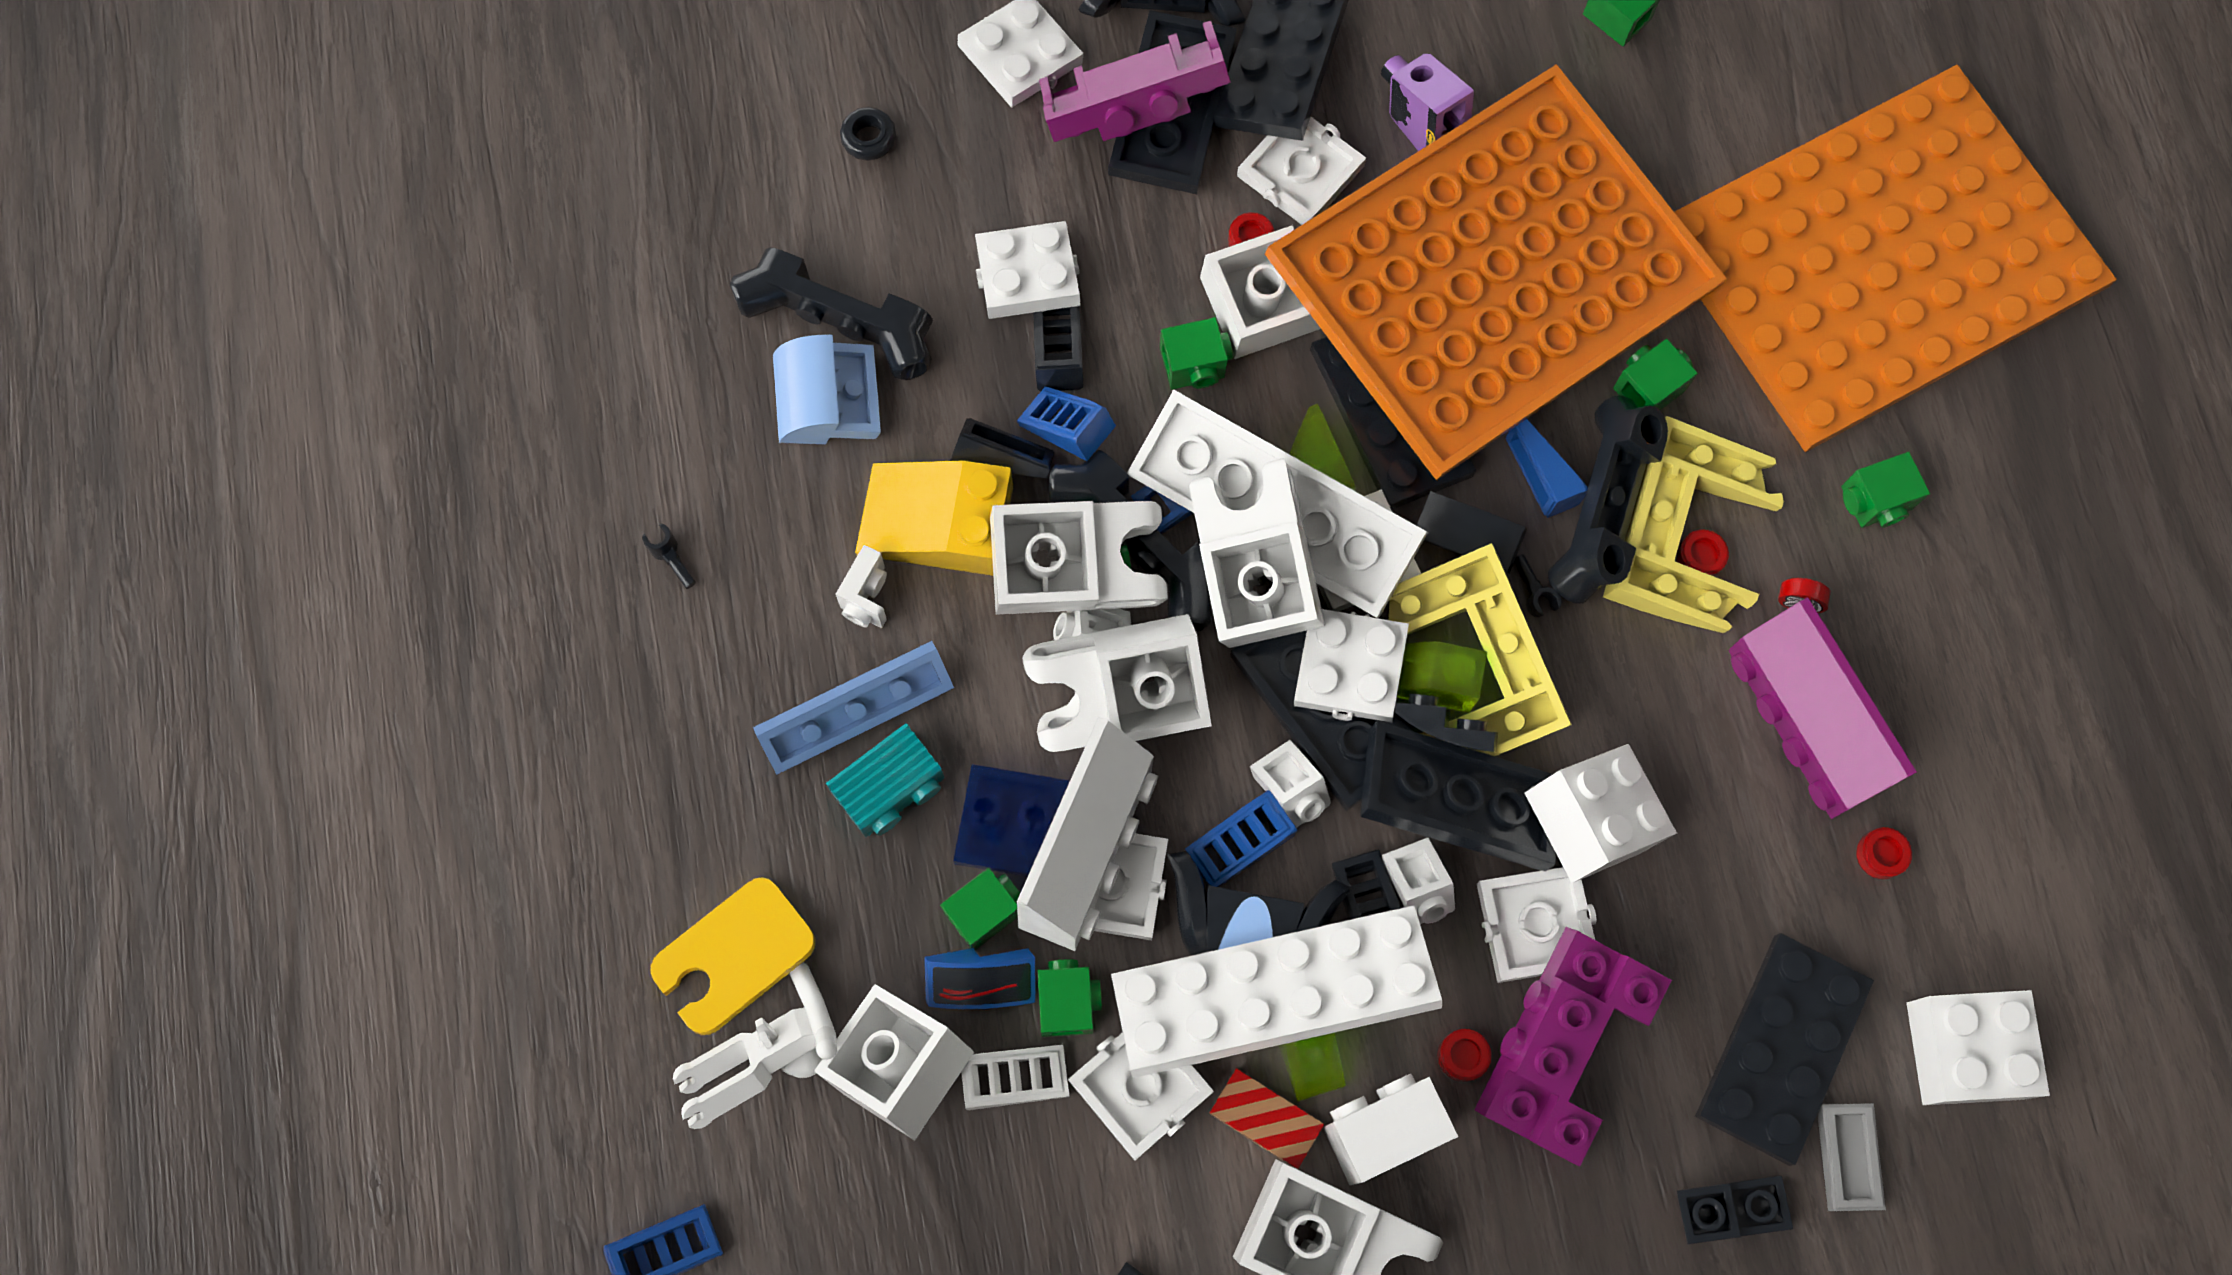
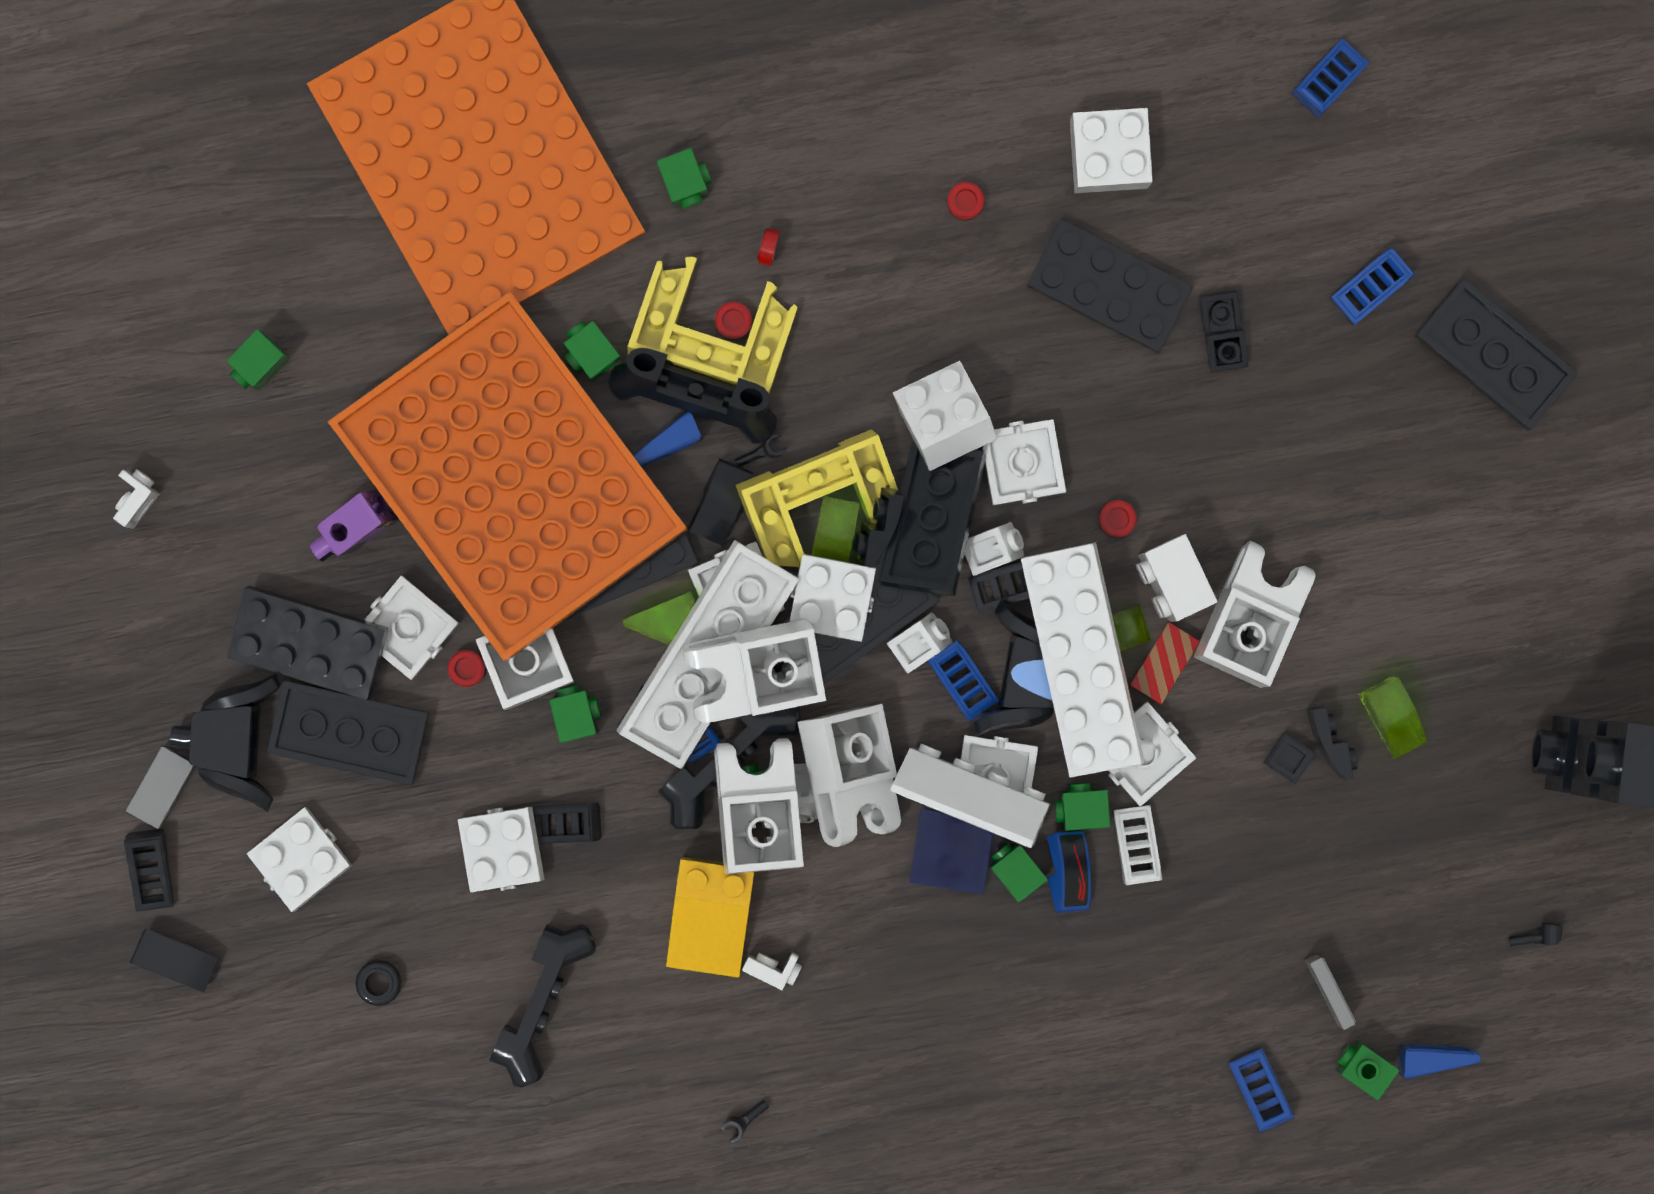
camera: 95 degrees left, 15 degrees up
yellow piece [651,878,816,1035] -> none
white piece [673,962,837,1129] -> none
medium blue plate [753,641,954,775] -> none
light blue brick [773,335,881,444] -> none
white brick [814,984,974,1141] -> none
teal brick [826,723,945,837] -> none
black slope [950,418,1055,478] -> none
blue slope [1017,386,1116,461] -> none
magenta bracket [1039,21,1231,142] -> none
magenta bracket [1474,927,1672,1167] -> none
slope [1728,597,1917,819] -> none
light grey tile [1817,1103,1886,1211] -> none

